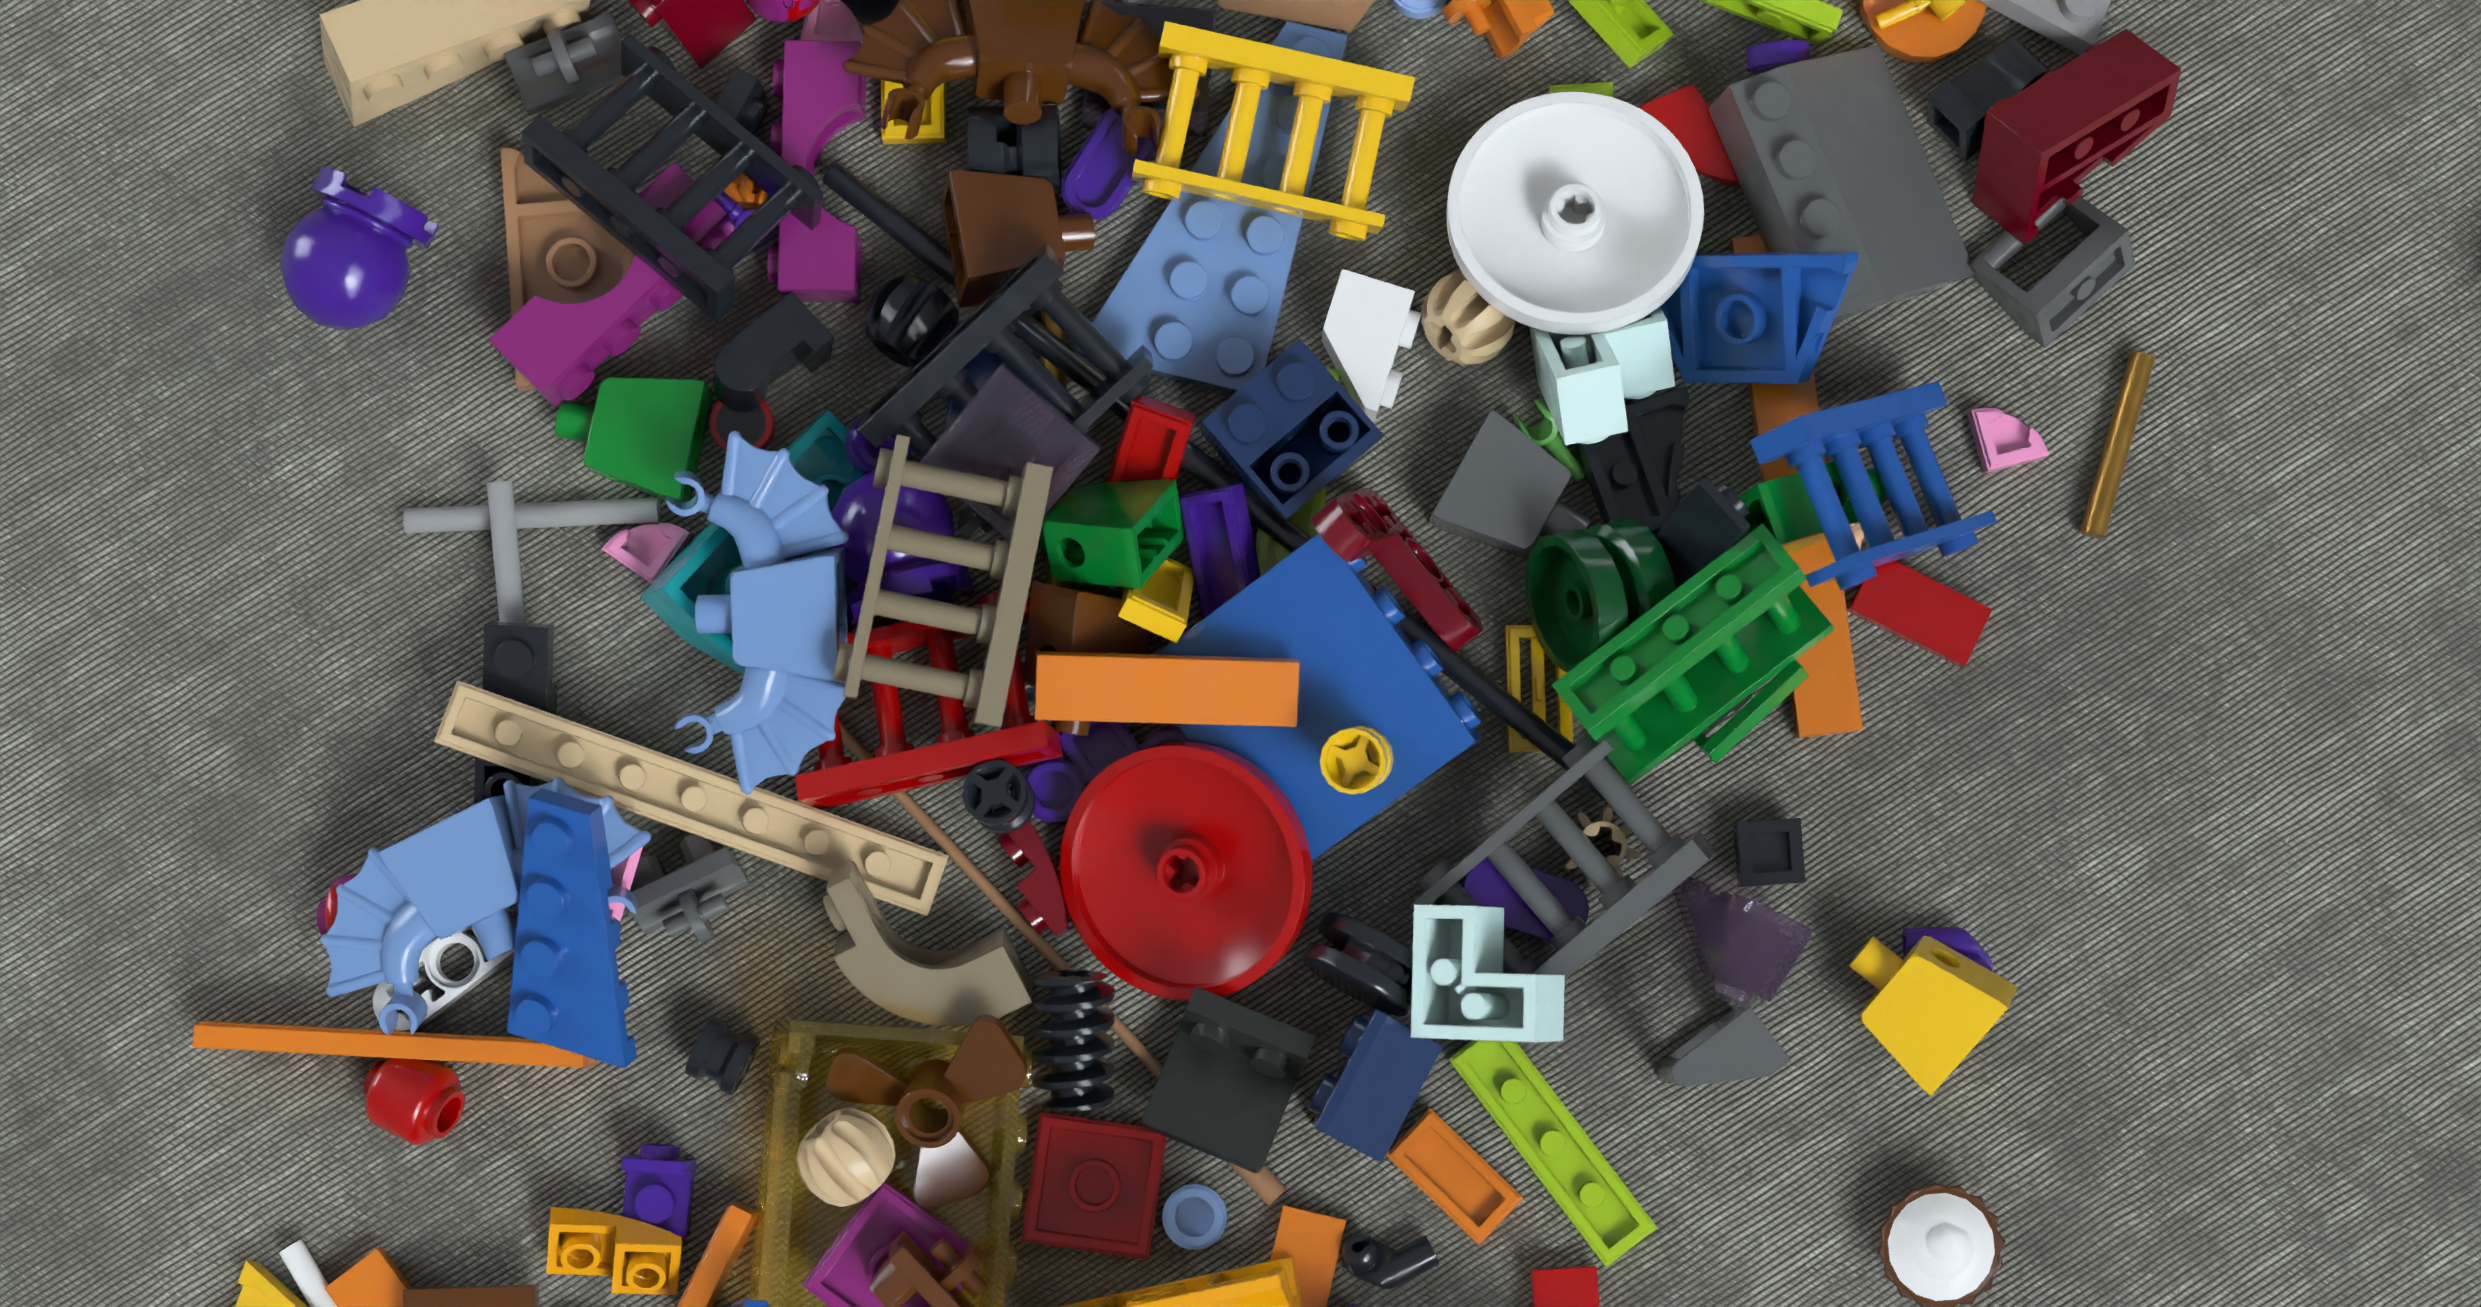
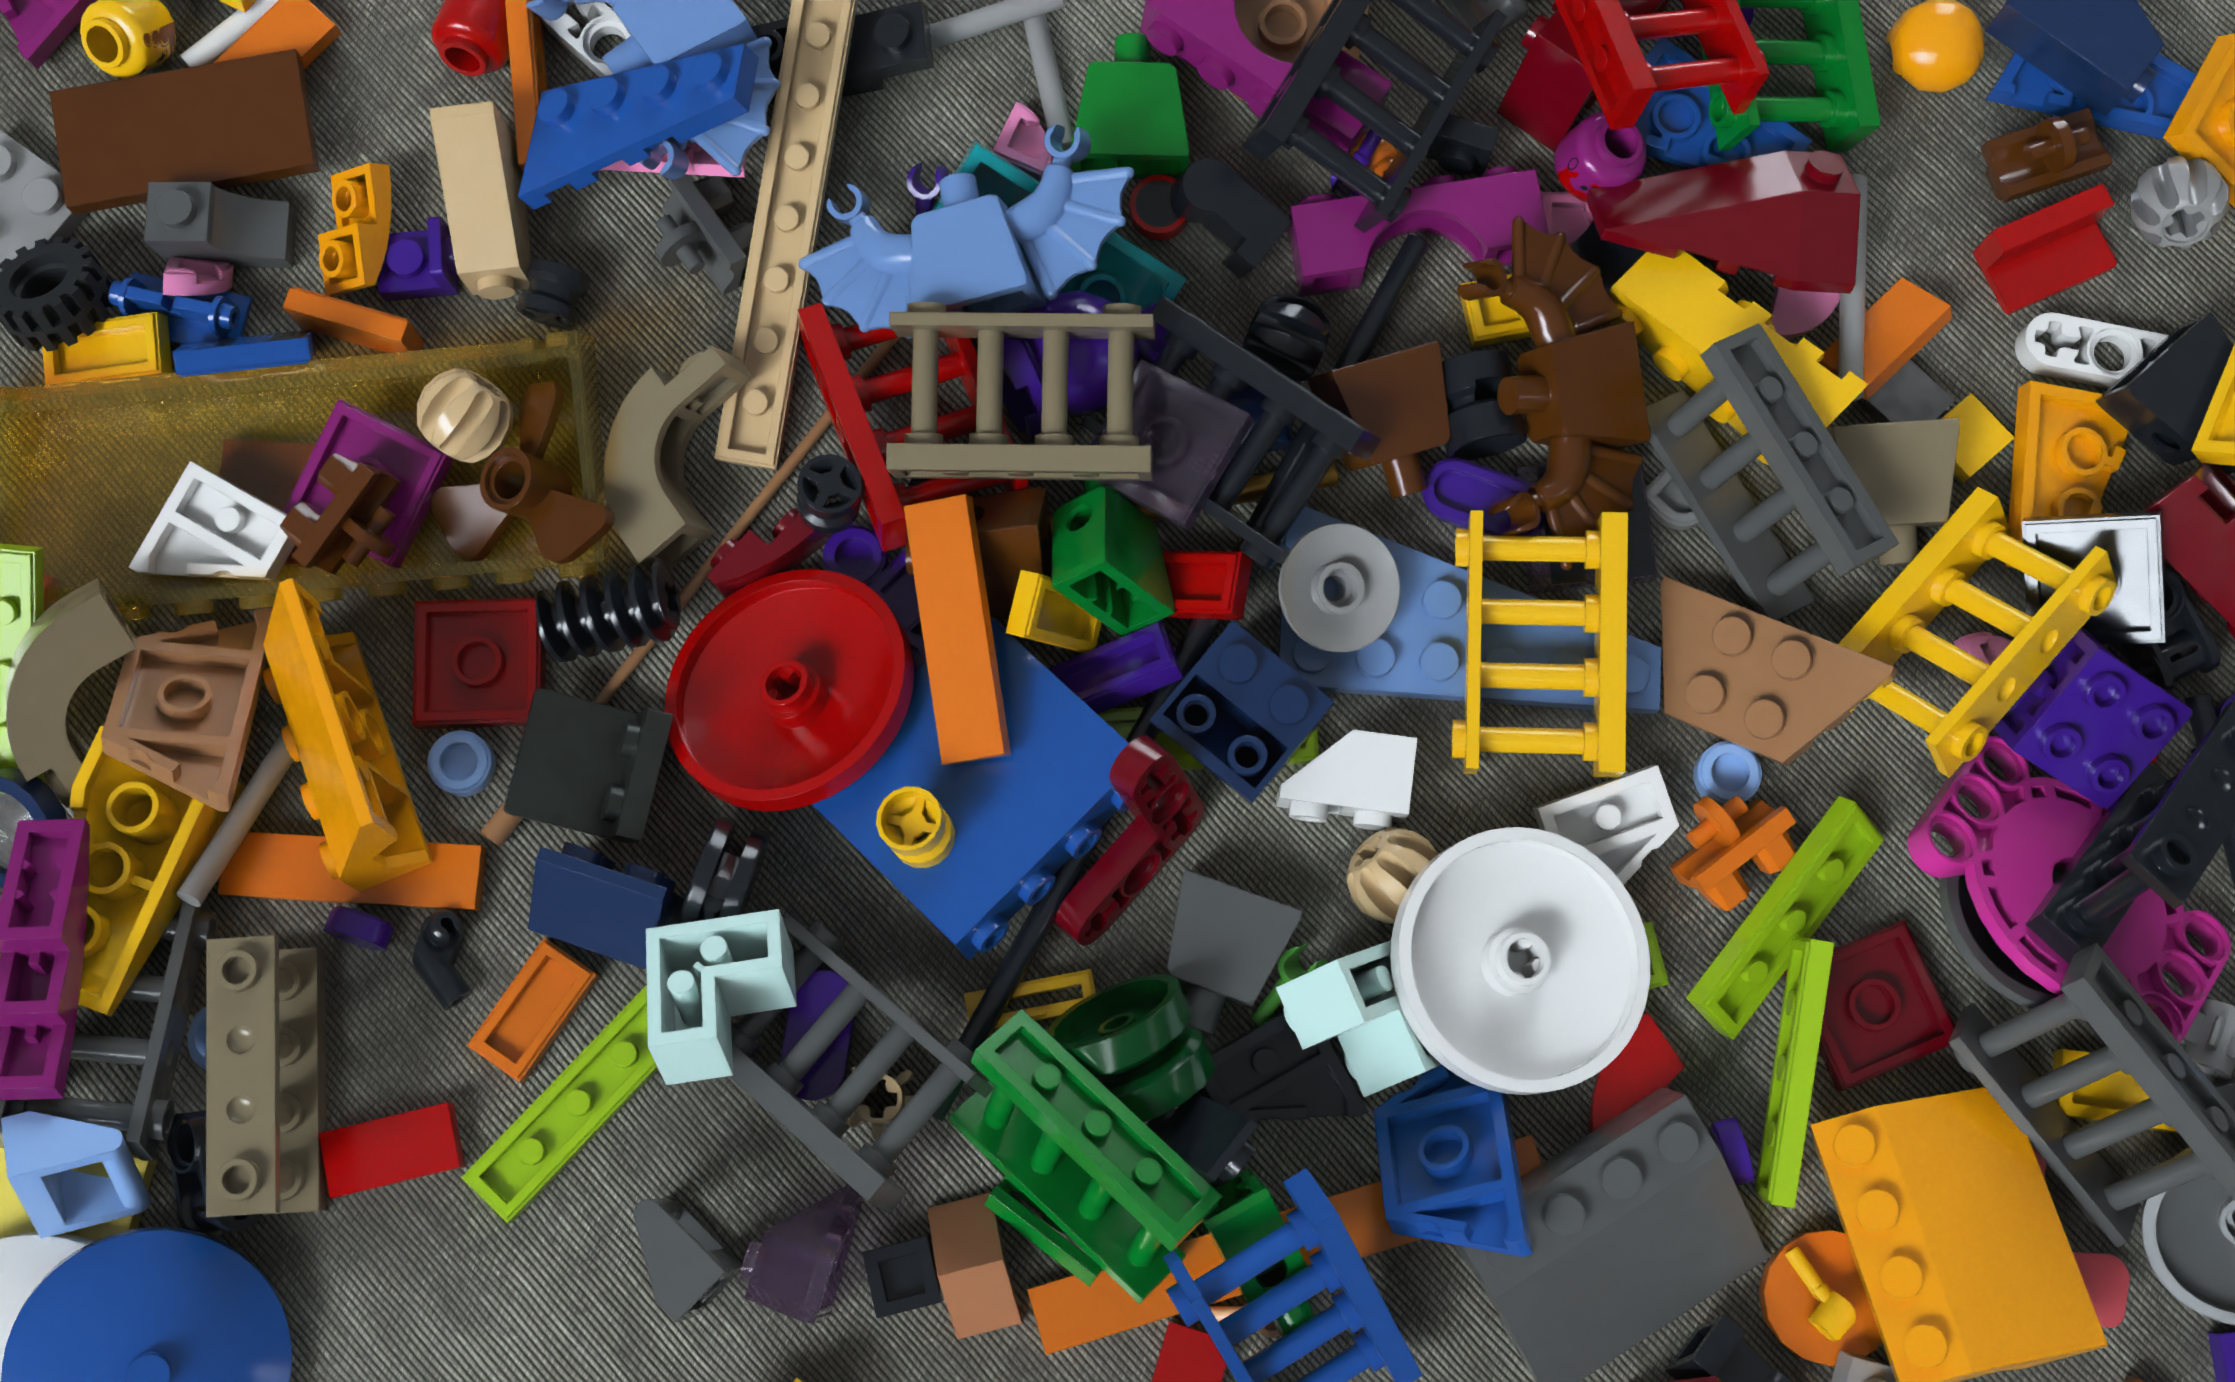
camera: 80 degrees right, 5 degrees down
none -> tan slope [430,101,531,300]
none -> dark purple hand [906,162,949,216]
none -> nougat slope [927,1192,1022,1340]
none -> light grey dish [1278,523,1400,652]
none -> white wing [1532,765,1679,885]

